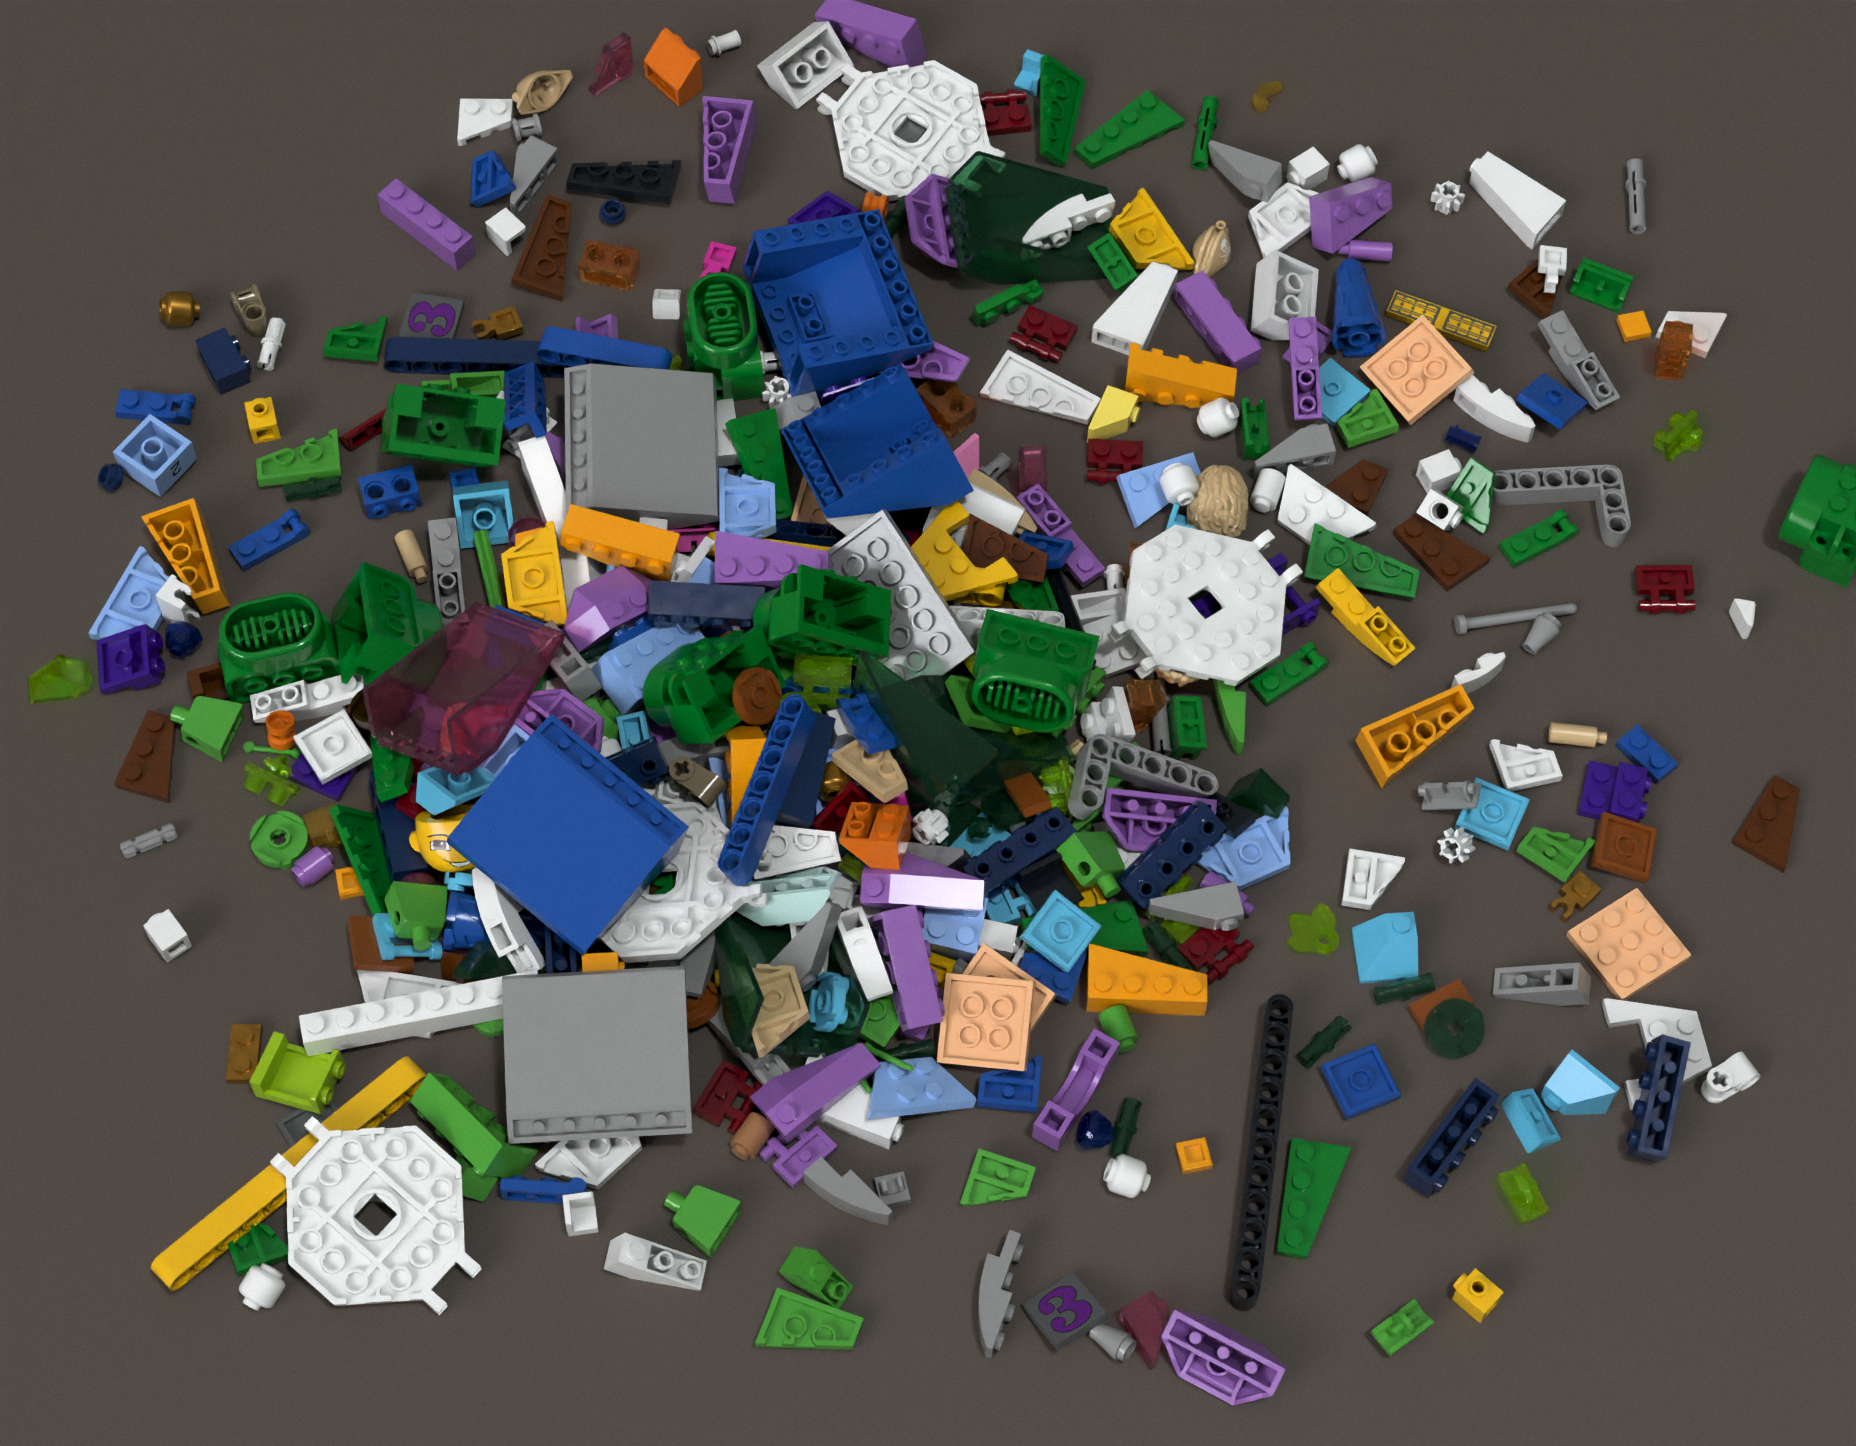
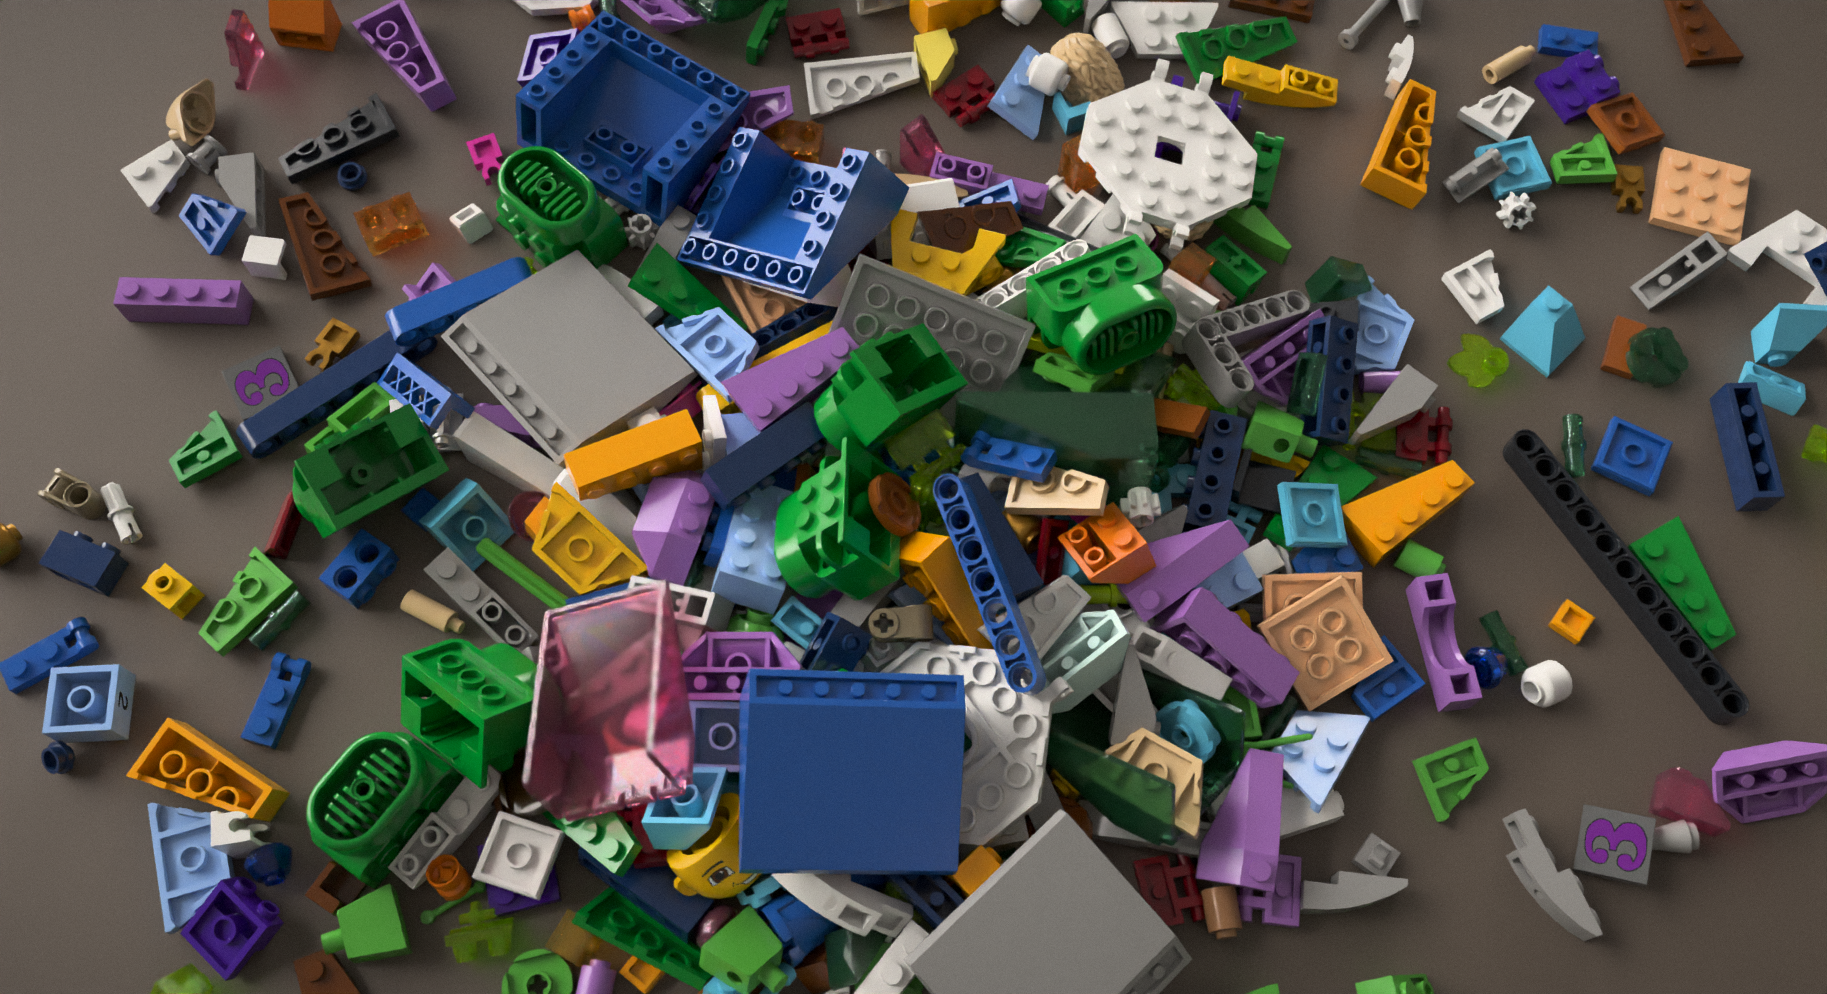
camera: 40 degrees left, 5 degrees up
clear green pin [1373,973,1435,1005] -> none
none -> clear green tile [1286,352,1328,417]

